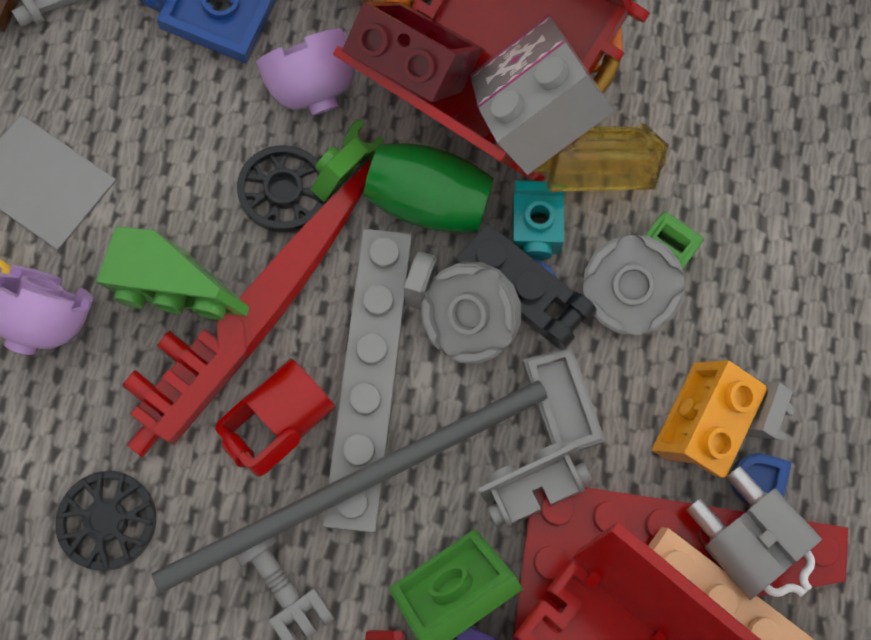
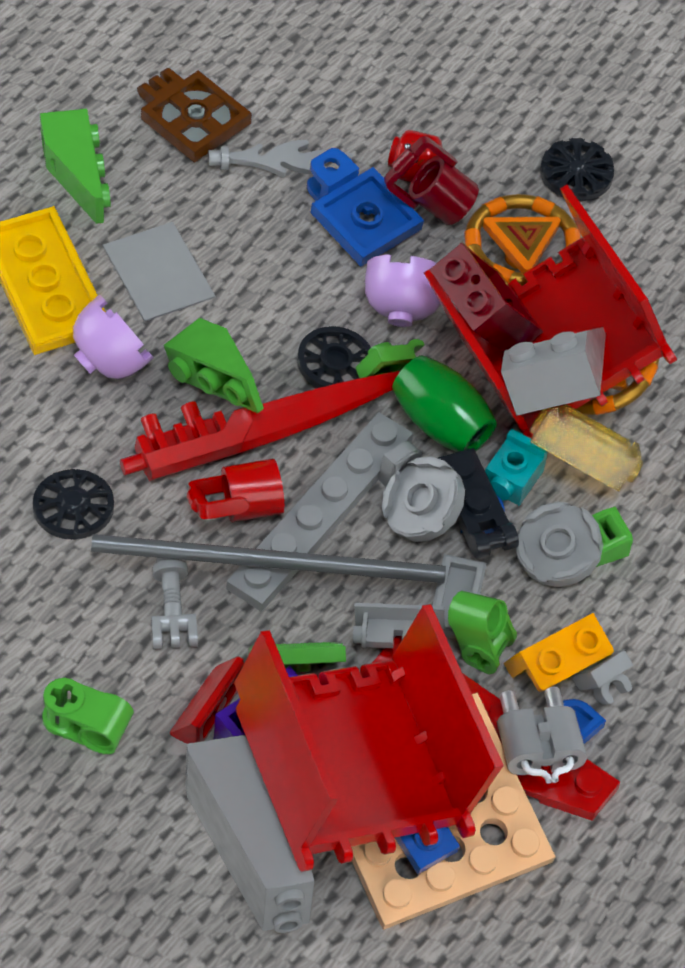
camera: 25 degrees right, 20 degrees down
none -> bright green piece [448,591,517,674]

